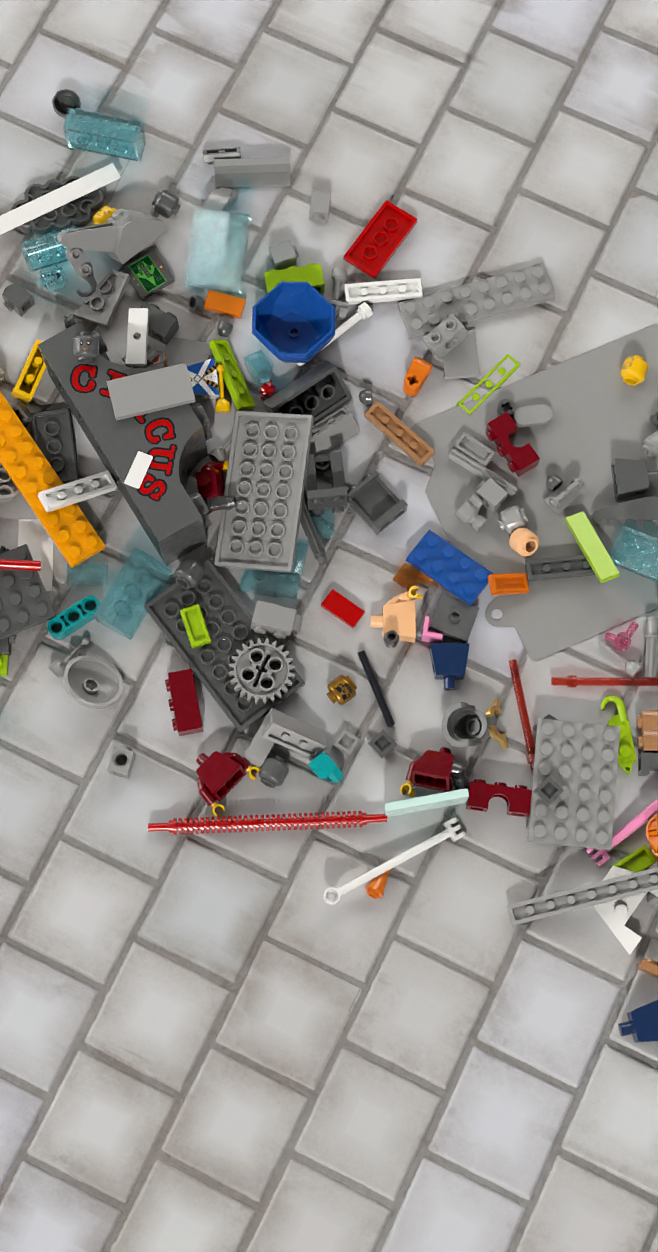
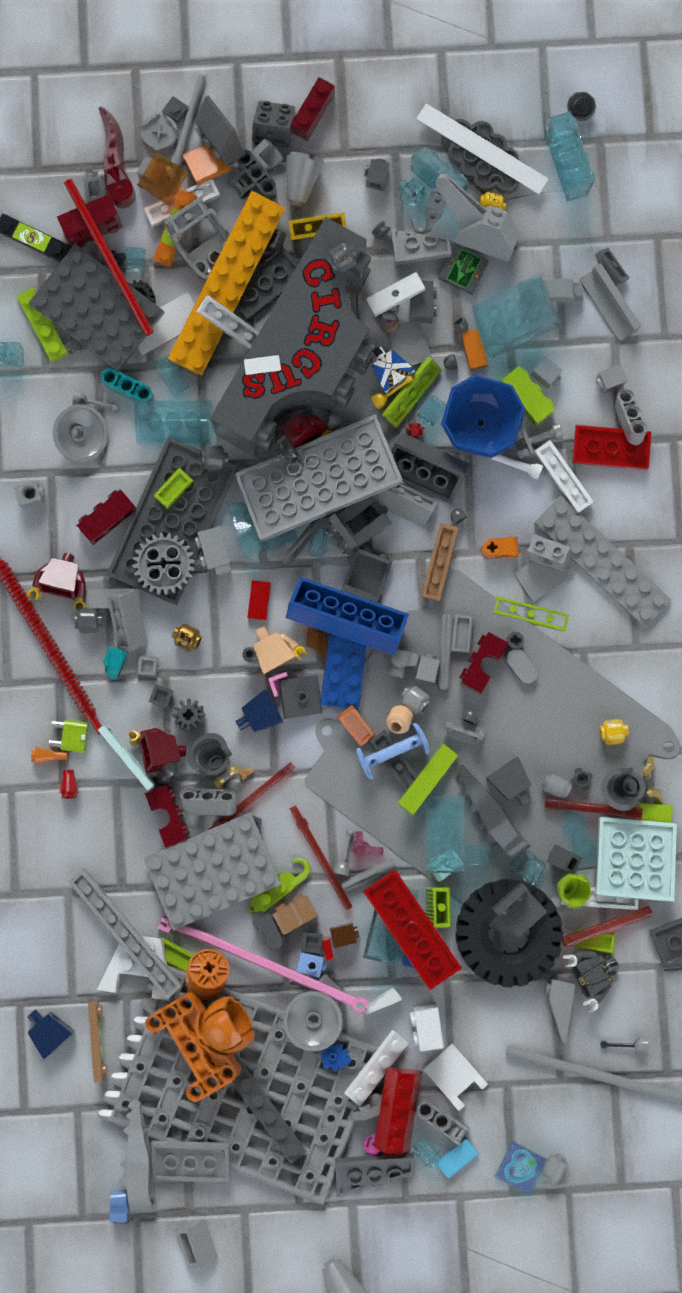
camera: 60 degrees right, 10 degrees up
light grey tile [106,363,196,421] -> none
dark grey head [151,190,181,218] -> none
white hinge [323,817,466,905] -> none
black bar [357,650,395,727] -> none
dark grey plate [534,776,564,806] -> none
none -> lime piece [48,720,89,753]
none -> red cone [59,770,79,799]
none -> dark grey gear [172,699,206,732]
none -> light grey beam [180,788,237,816]
none -> blue brick [285,577,409,656]
none -> light blue hose [356,723,430,779]
none -> light grey beam [614,389,647,445]

